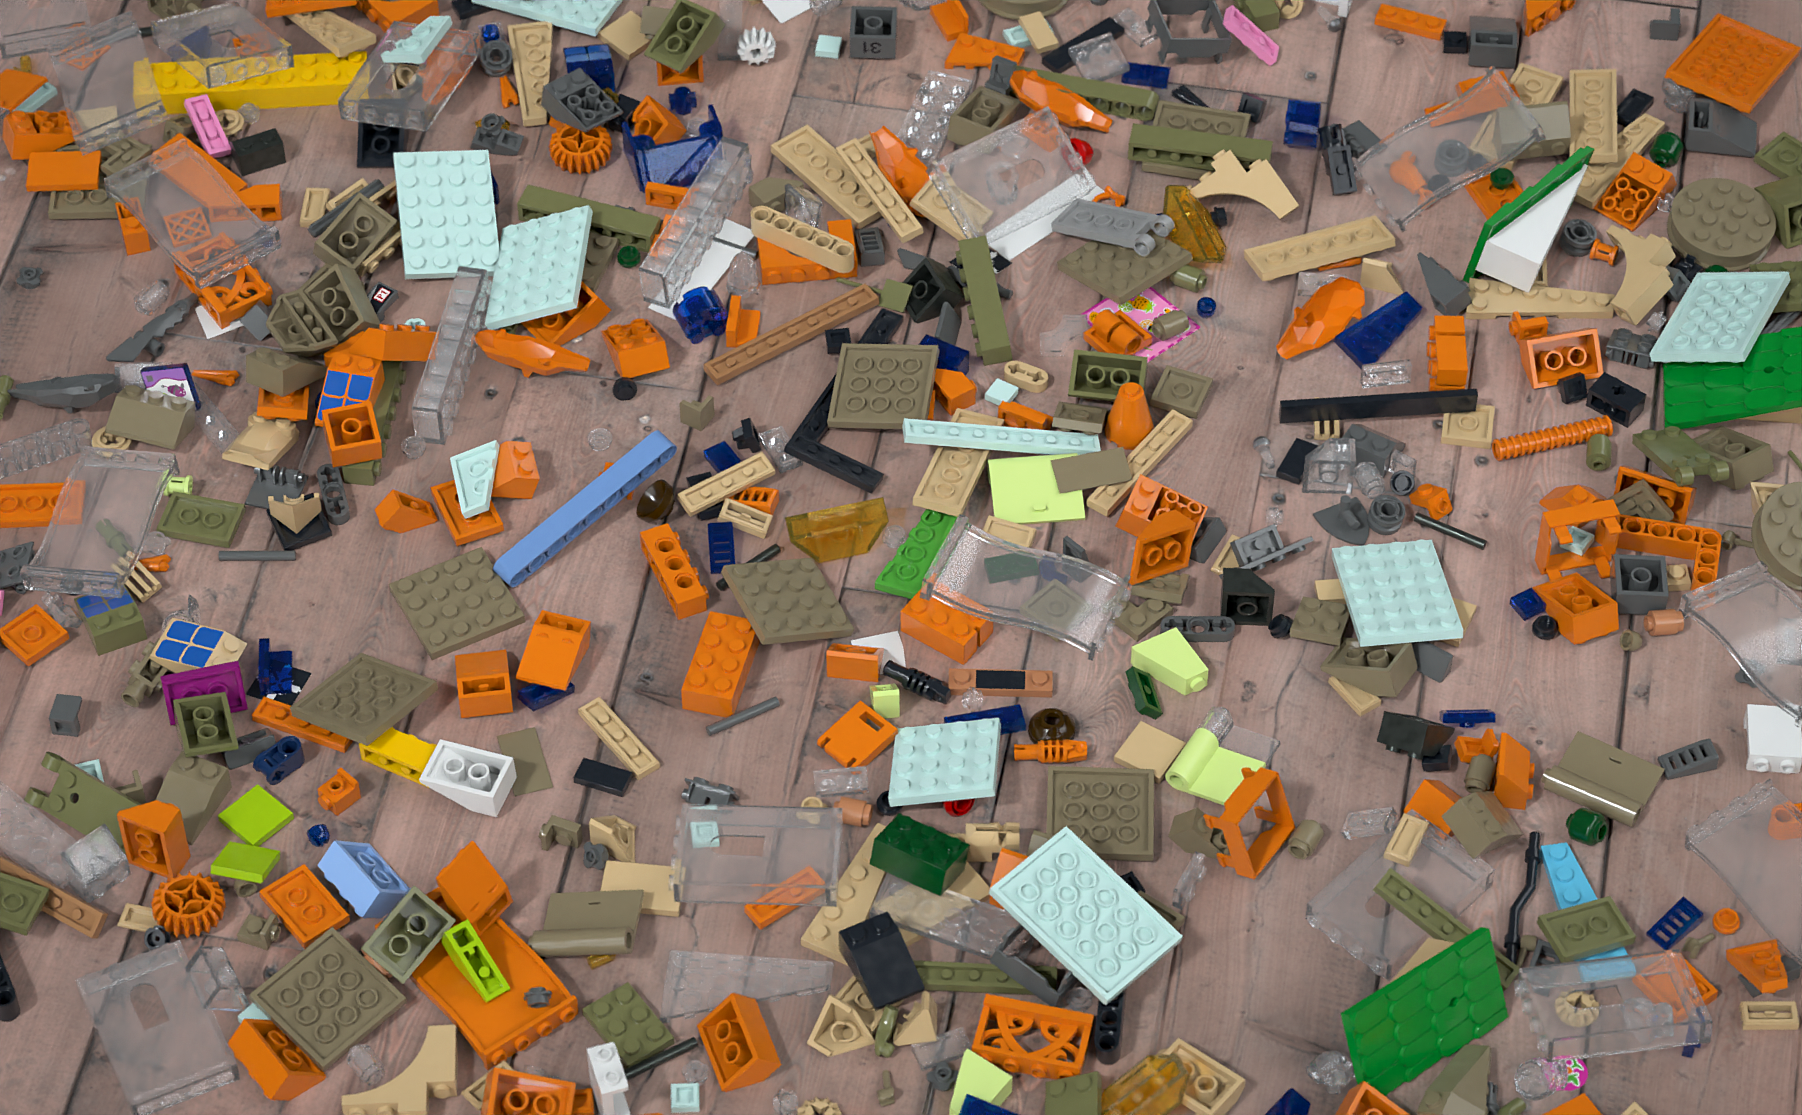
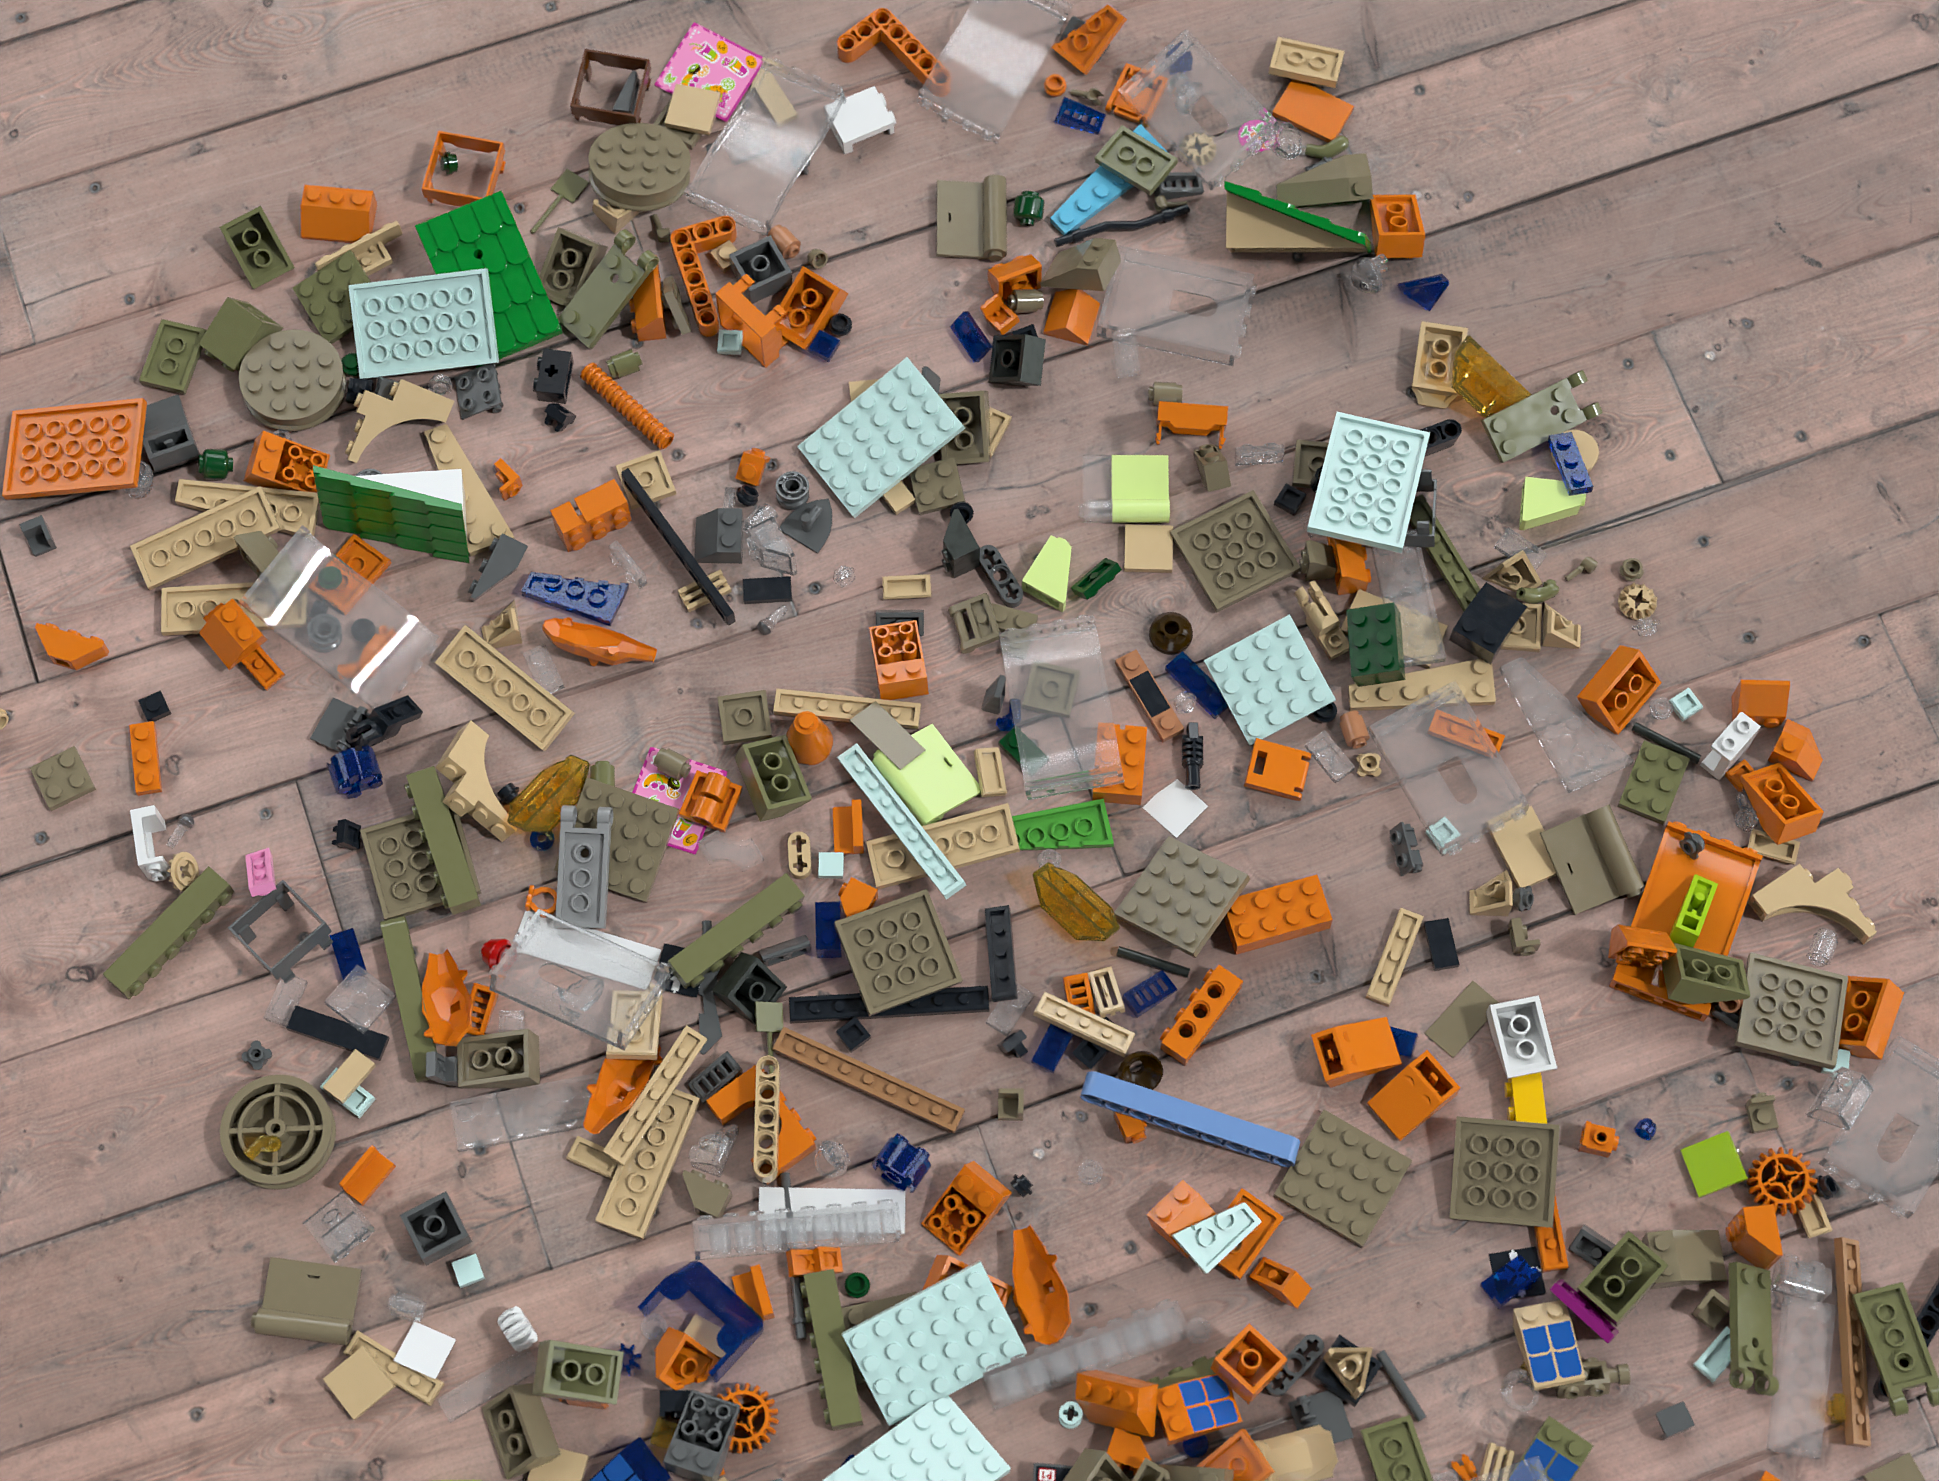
camera: 120 degrees left, 20 degrees up
lime tile [218,784,294,847] -> none
dark blue piece [253,736,305,785] -> none
orange plate [259,864,350,949] -> none
light blue slope [318,840,409,918] -> none
dark grey bar [706,696,780,736] -> none
orange panel [726,295,761,348] -> none
orange slope [826,643,884,682] -> none
yellowish green slope [869,683,900,719] -> none
dark grey plate [927,1062,959,1091] -> none
orange wing [945,32,1025,70] -> none
orange fence [971,994,1094,1080] -> none
orange hinge [1014,739,1087,764] -> none
dark tan plate [1052,401,1108,435] -> none
orange slope [1129,509,1196,585] -> none
black piece [1171,85,1210,108] -> none
clear blue hinge [1196,297,1216,318] -> none
bracket [1219,524,1314,580] -> none
olive plate [1373,867,1521,992] -> none
tan tile [1384,813,1429,867] -> none
pearl dark grey bar [1414,512,1487,550] -> none
dark grey slope [1468,16,1517,68] -> none
orange slope [1518,328,1603,389] -> none
orange slope [1539,485,1607,529] -> none
orange bush [1589,238,1619,266] -> none
black tile [1617,88,1654,127] -> none
dark grey slope [1657,738,1719,780] -> none
tan tile [1739,1001,1799,1030] -> none

